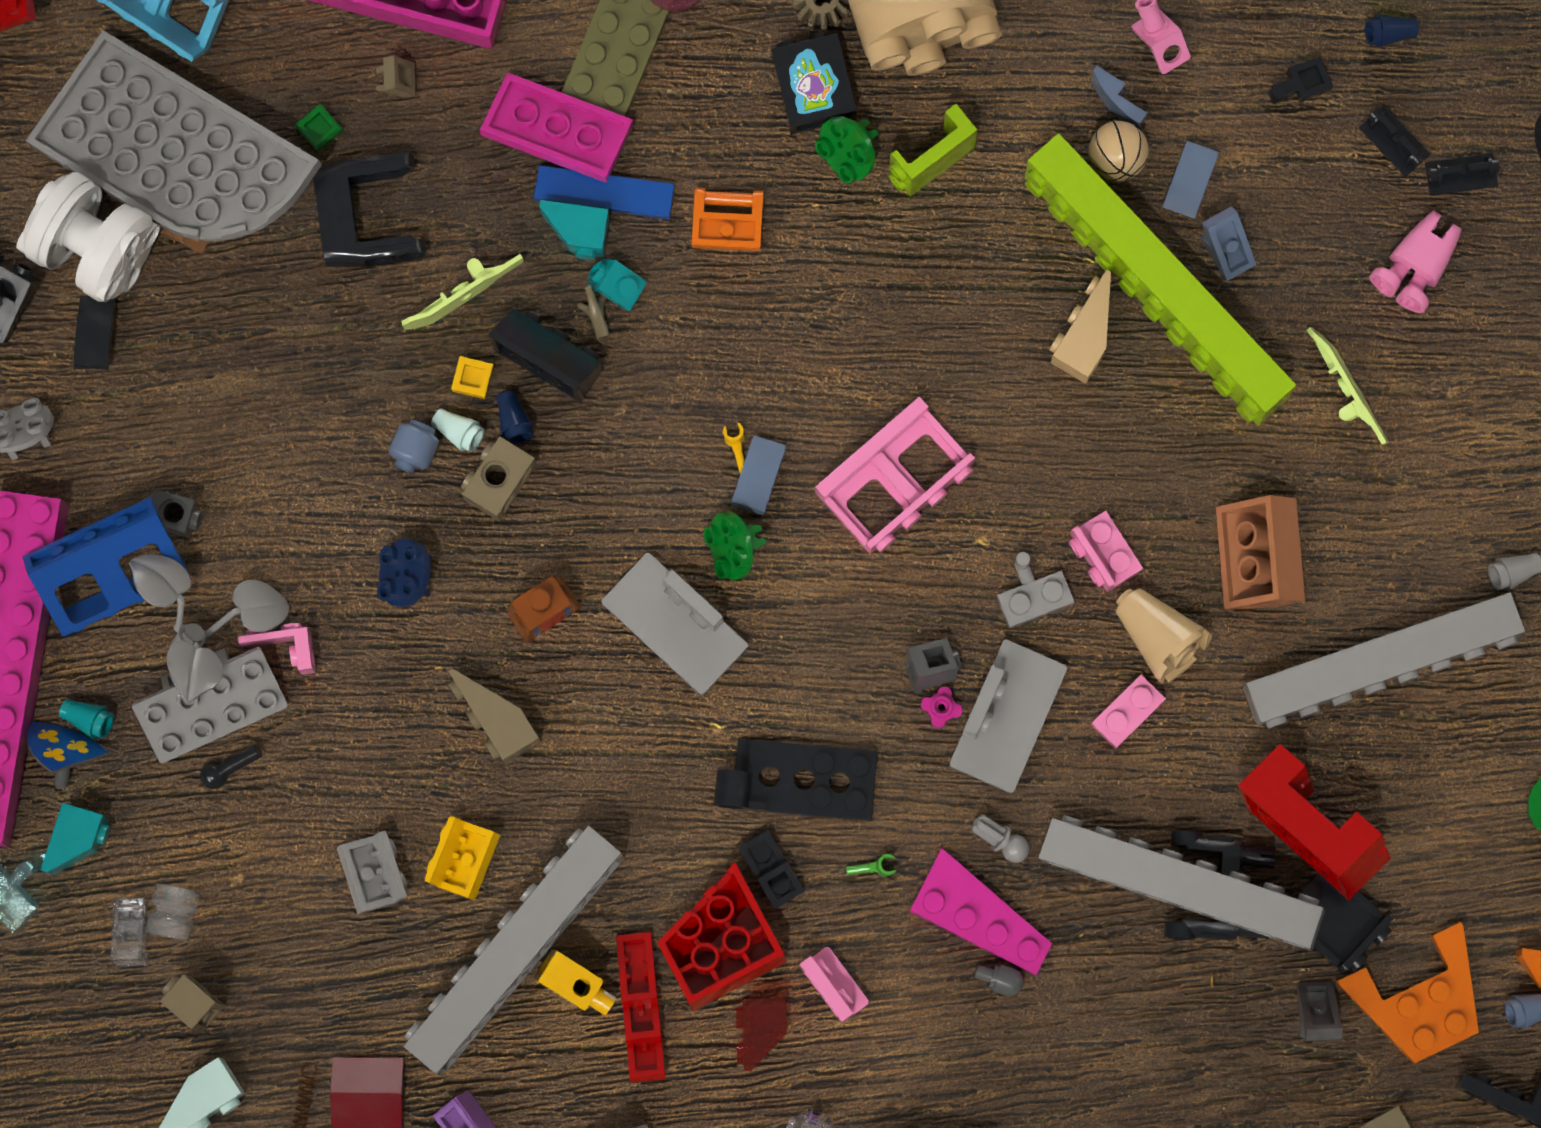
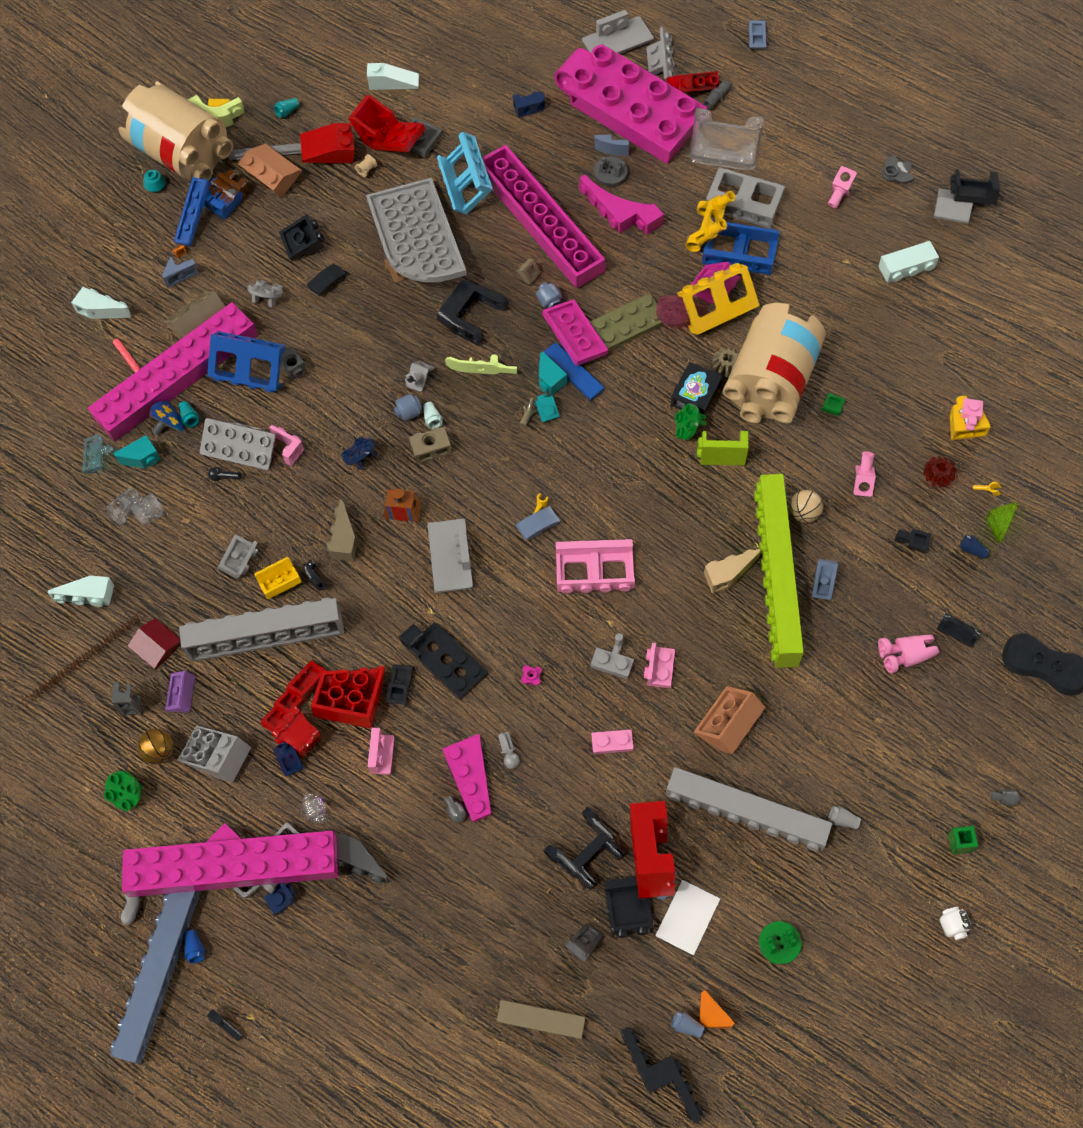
camera: 40 degrees right, 15 degrees down
white wheel [16,172,161,302] -> none
light grey plant [129,554,289,703] -> none
dark tan brick [160,974,225,1033] -> none
green tile [294,104,343,153] -> none
yellow plate [451,356,494,400] -> none
black slope [489,309,603,404] -> none
dark blue cone [496,391,534,445] -> none
yellow torso [533,949,616,1015] -> none
orange plate [692,187,764,251] -> none
green plate [703,511,766,581] -> none
clear red slope [736,998,786,1072] -> none
bright green hand [846,854,897,877] -> none
dark grey brick [905,638,961,694] -> none
light grey bracket [949,640,1067,793] -> none
light grey brick [1039,815,1325,951] -> none
sand blue slope [1091,66,1147,130] -> none
tan cone [1116,588,1212,684] -> none
sand blue slope [1162,140,1219,219] -> none
yellowish green piece [1307,327,1389,445] -> none
orange wing [1336,922,1479,1064] -> none
black hinge [1359,105,1431,177] -> none
none -> red piece [272,707,322,758]
none -> dark blue bracket [273,742,304,777]
none -> black arm [303,560,325,591]
none -> light grey bracket [405,361,435,392]
none -> sand blue head [536,282,562,309]
none -> white sticker [656,880,720,955]

